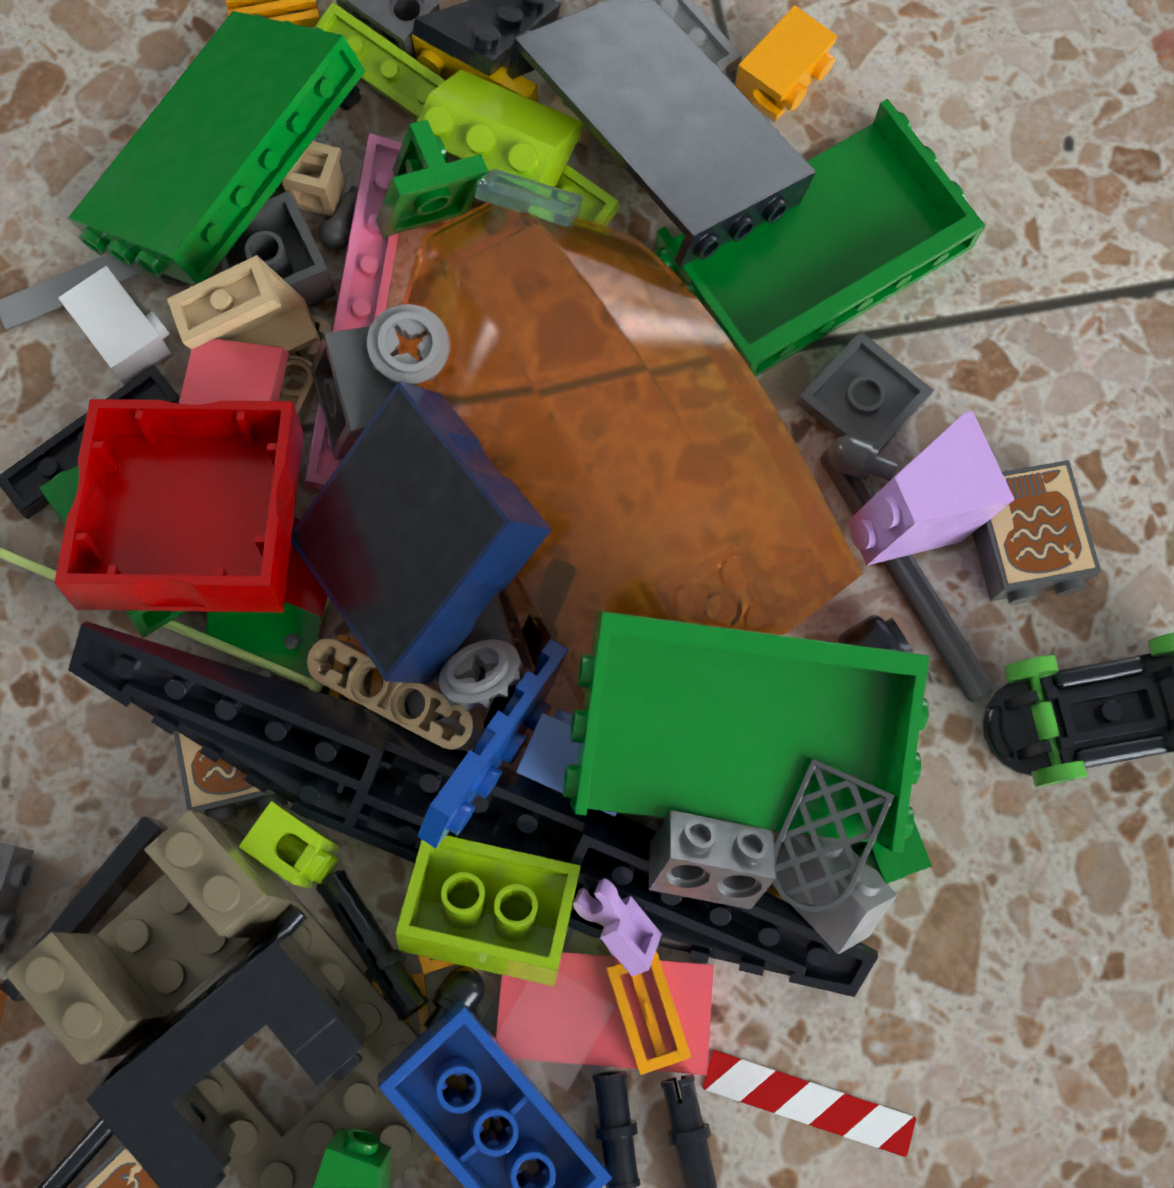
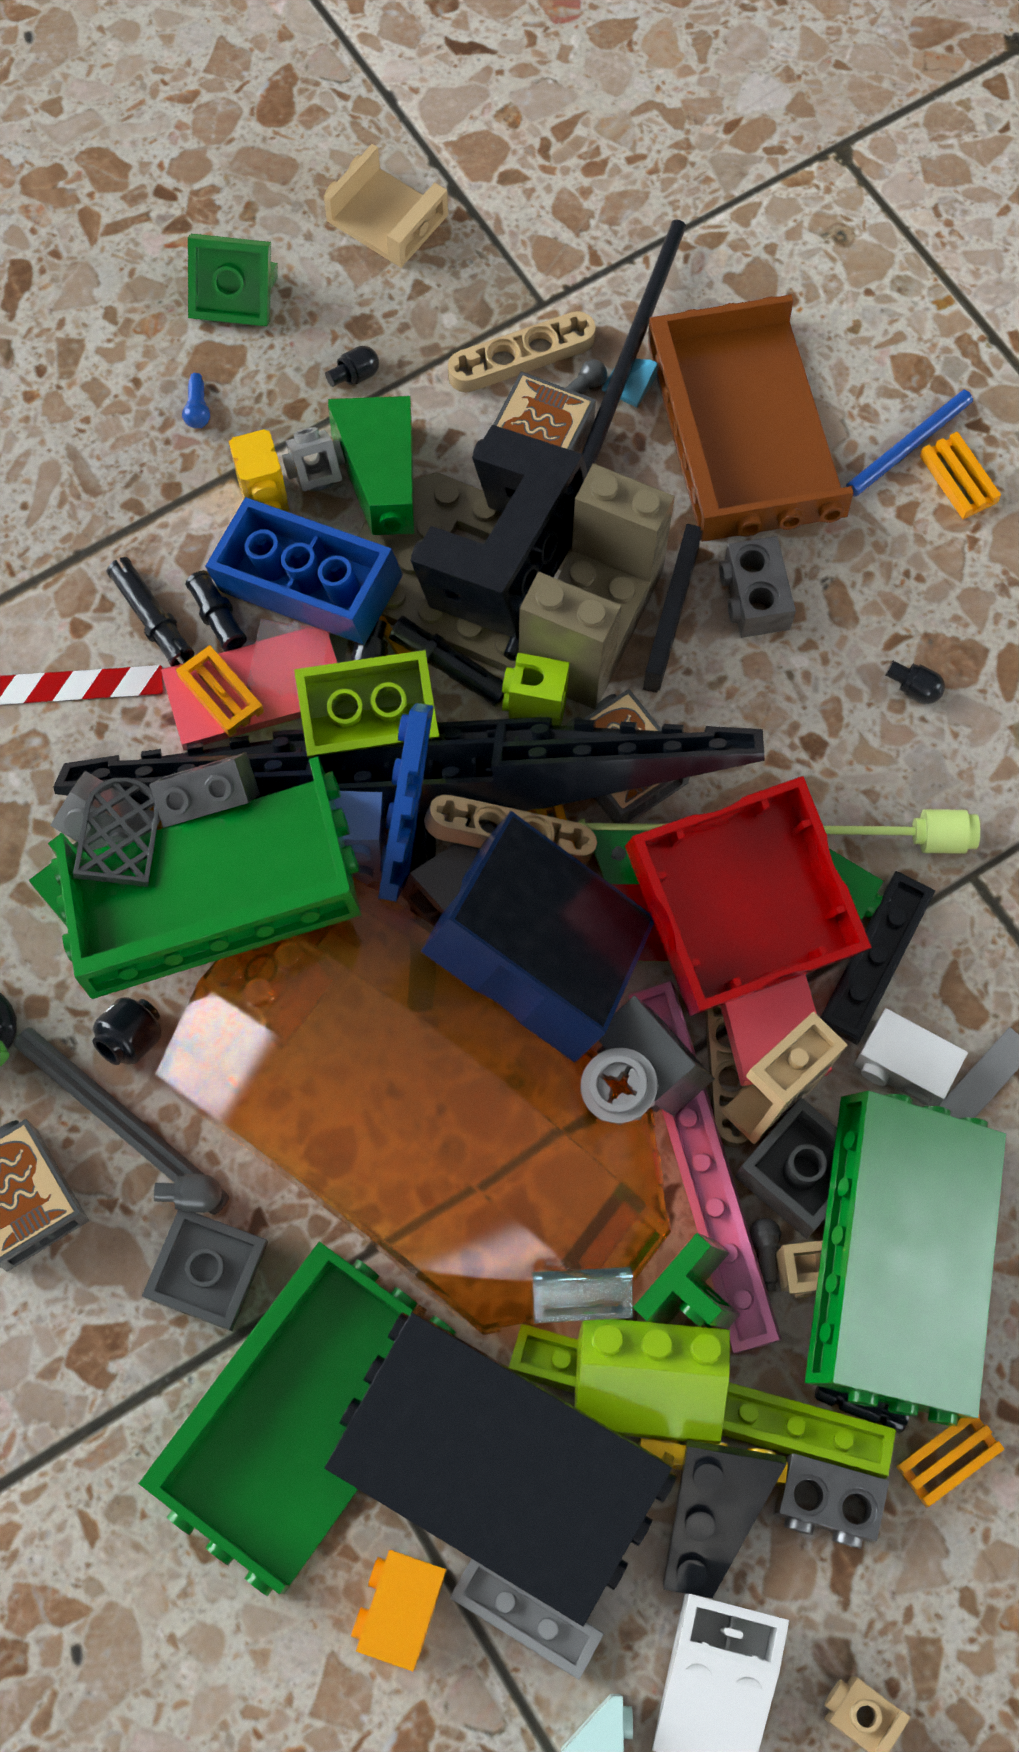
camera: 160 degrees right, 5 degrees down
light grey gear [439,639,523,711] -> none
lavender plate [573,878,662,976] -> none
lavender slope [847,411,1015,566] -> none

